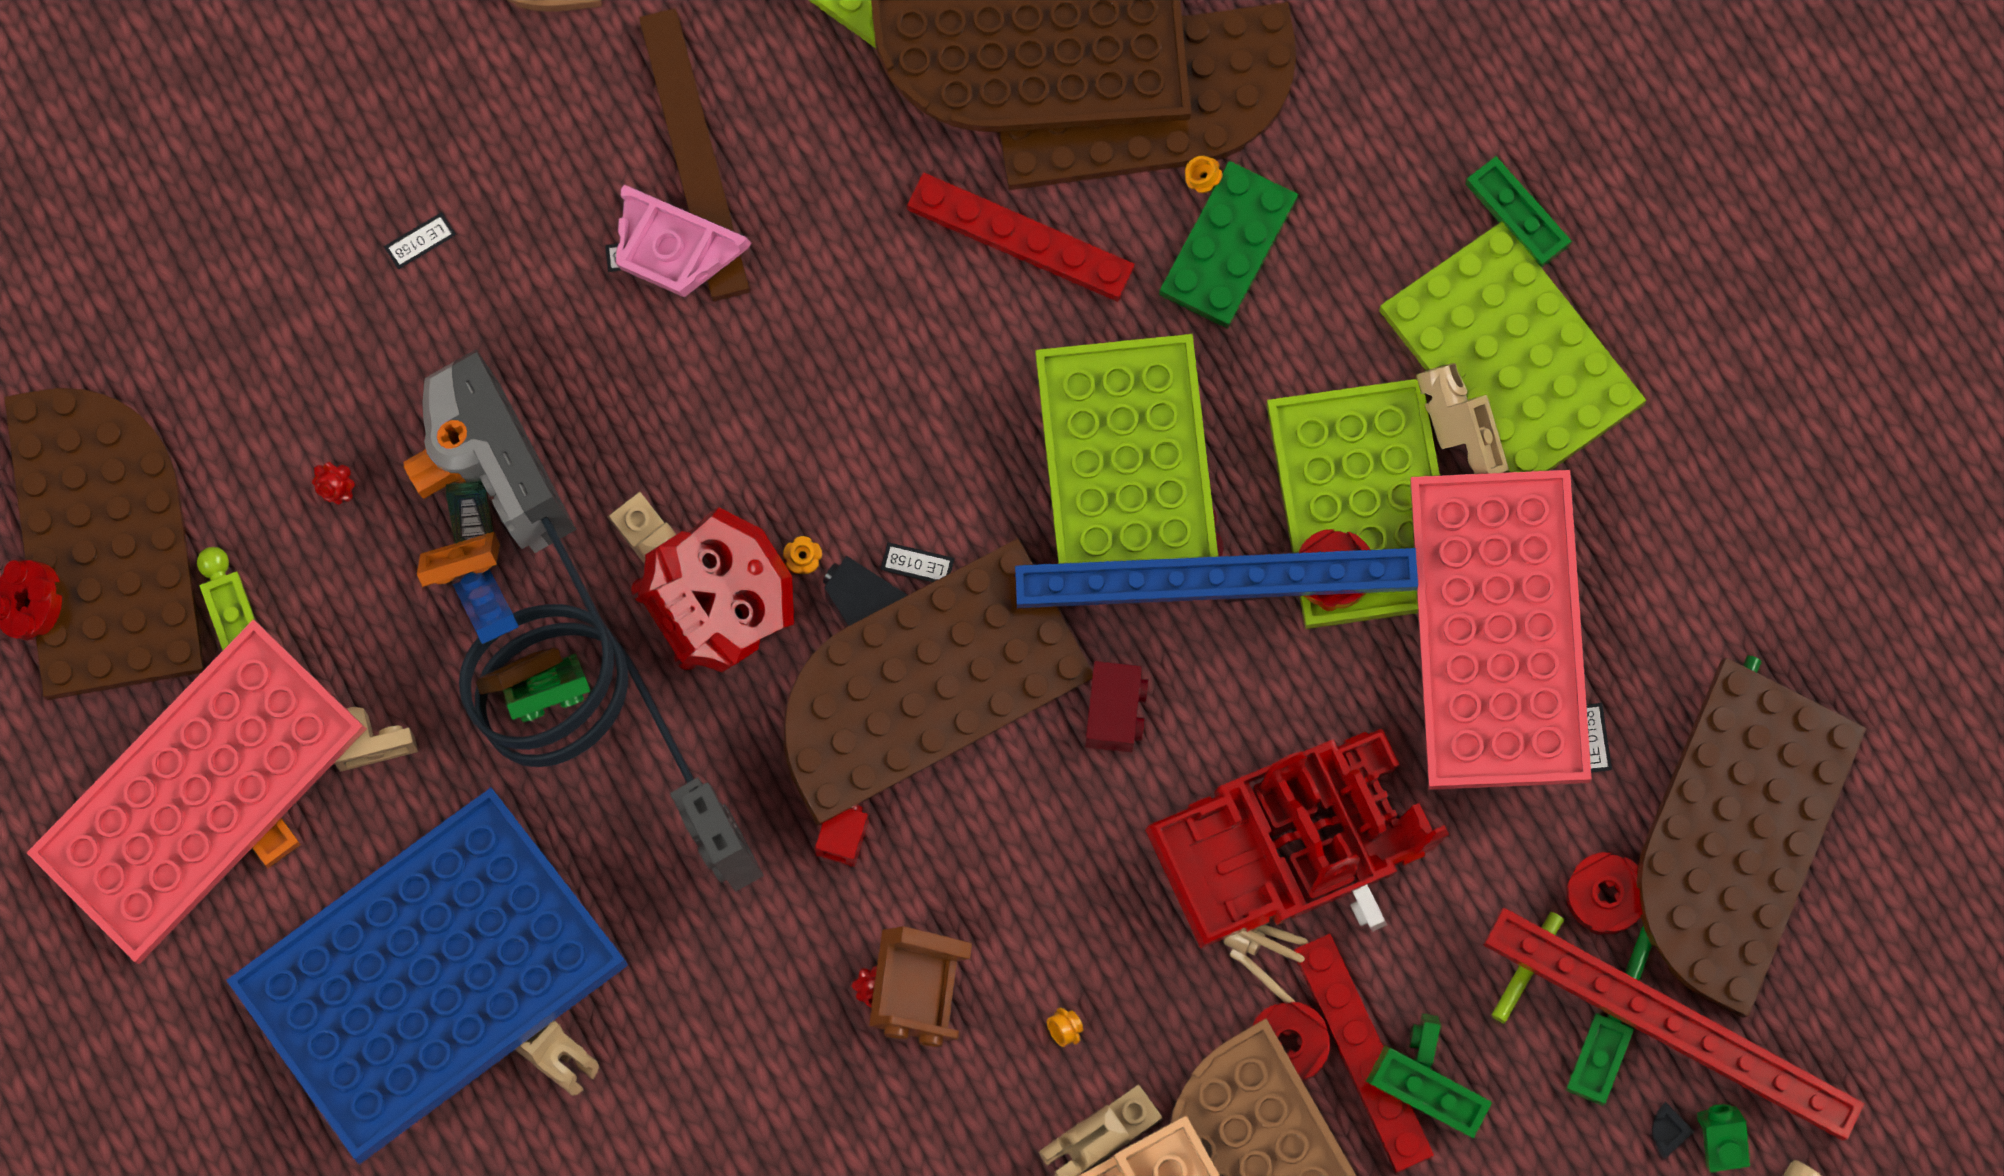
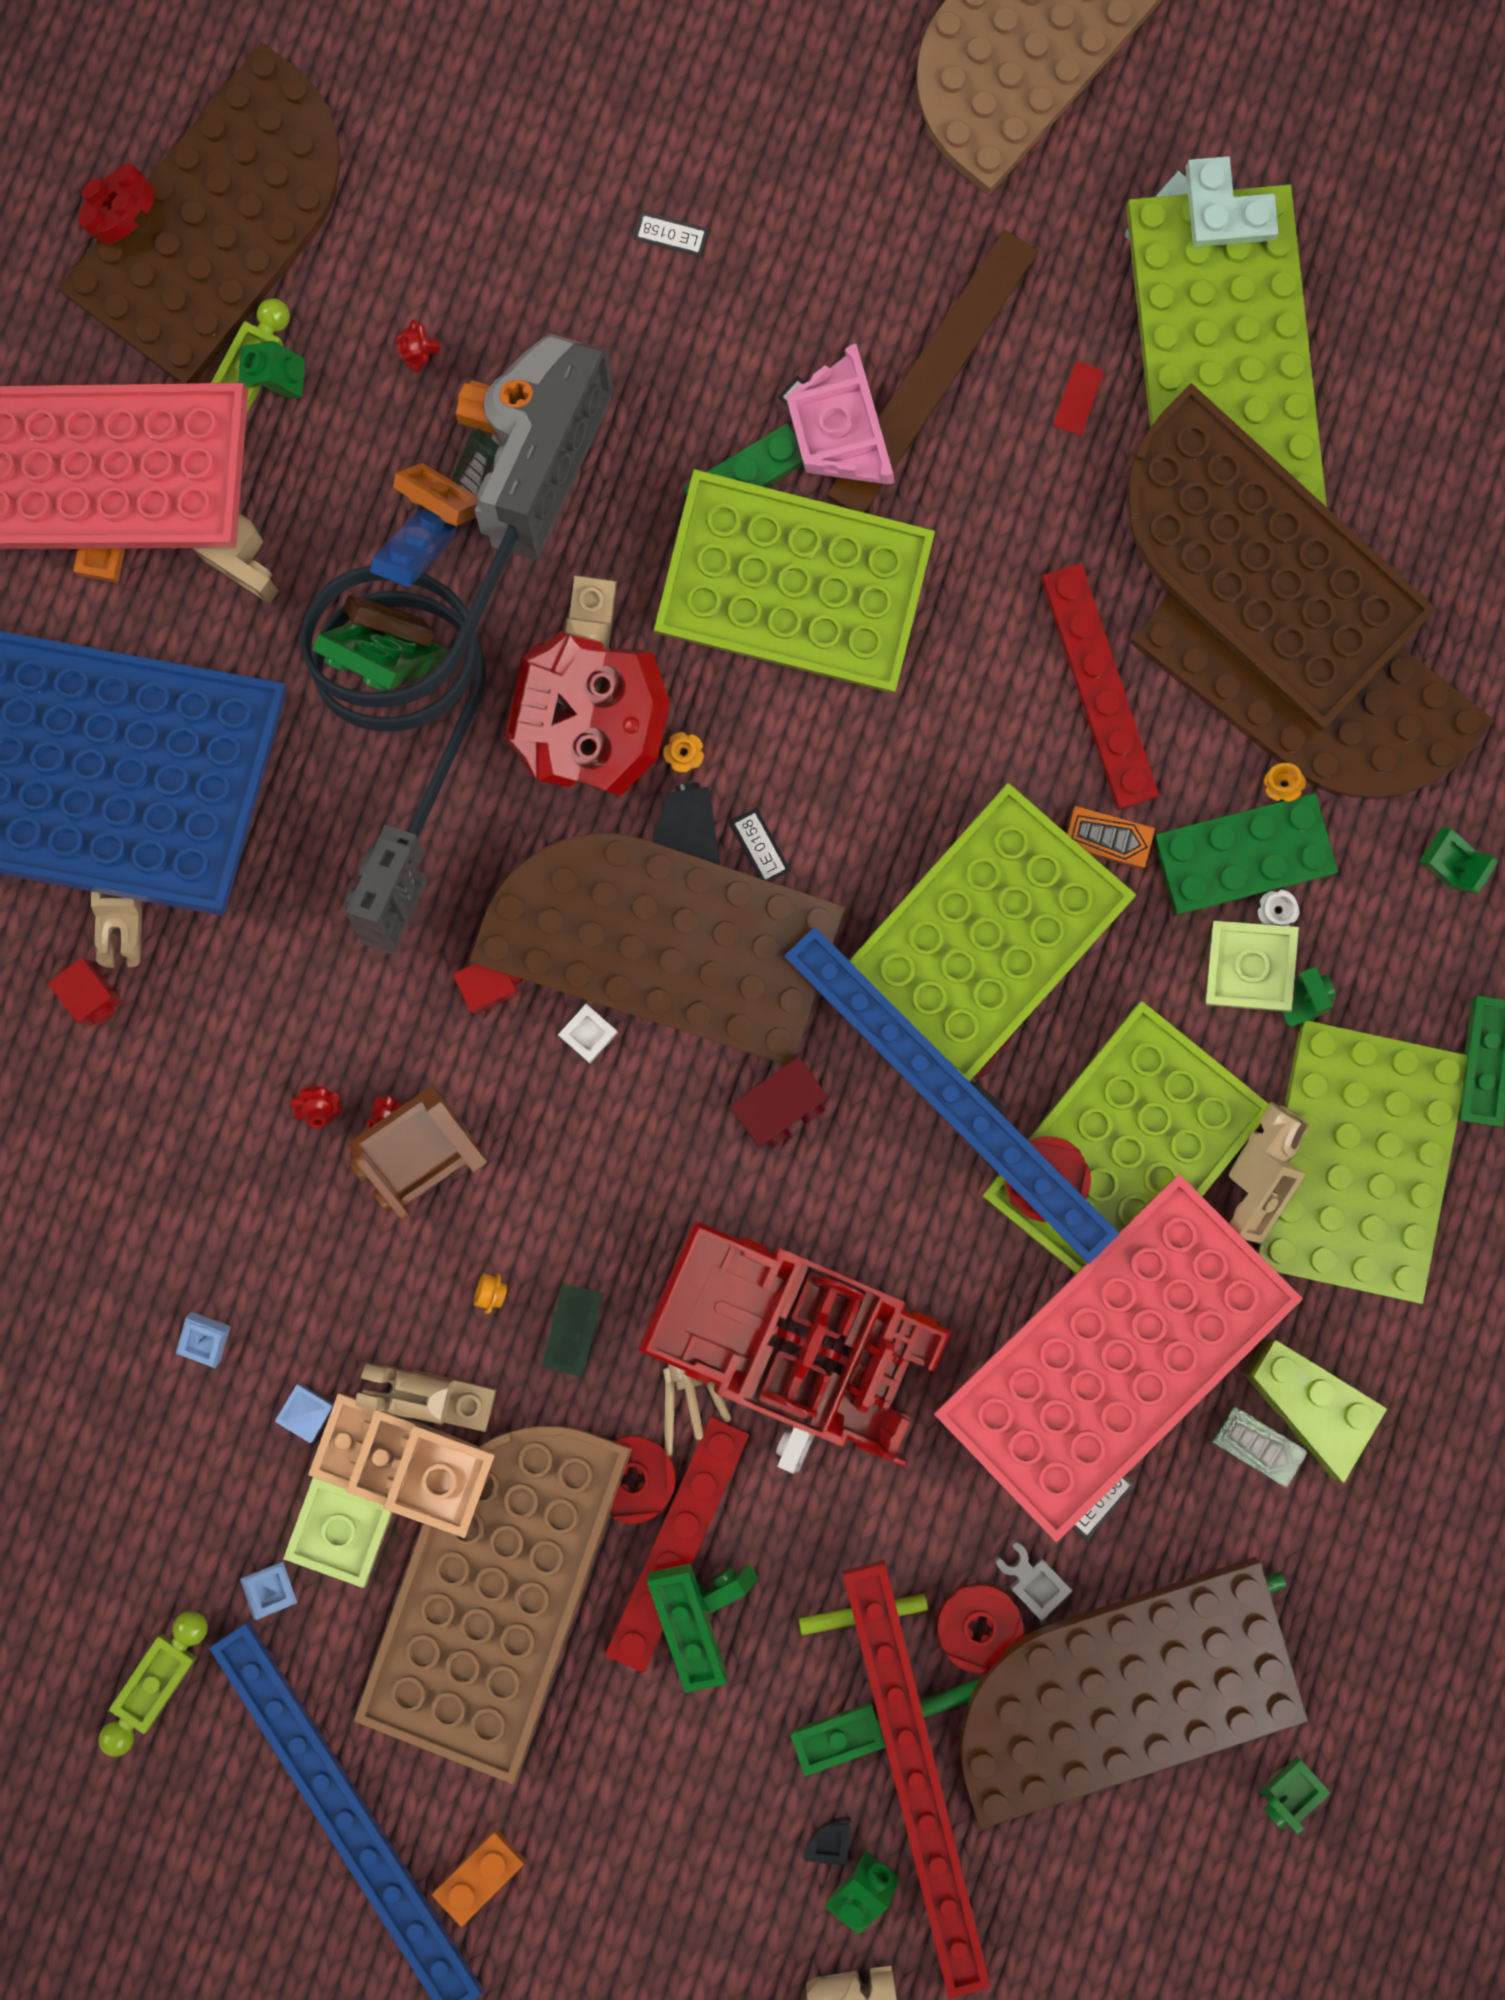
camera: 50 degrees right, 10 degrees up
none -> red brick [48,957,123,1026]
none -> green bracket [238,341,305,399]
none -> red plant [291,1085,342,1129]
none -> clear green plate [541,1283,604,1377]
none -> white plate [558,1004,618,1064]
none -> lime plate [654,469,935,694]
none -> green plate [683,424,804,497]
none -> light grey plate [994,1540,1072,1621]
none -> red sticker [1053,361,1104,436]
none -> tile [1066,806,1155,870]
none -> yellowish green tile [1206,921,1299,1012]
none -> tile [1210,1405,1308,1488]
none -> lime wedge [1243,1337,1387,1483]
none -> white plate [1258,890,1299,926]
none -> green bracket [1259,1756,1330,1835]
none -> green bracket [1282,967,1336,1027]
none -> green bracket [1419,827,1498,894]

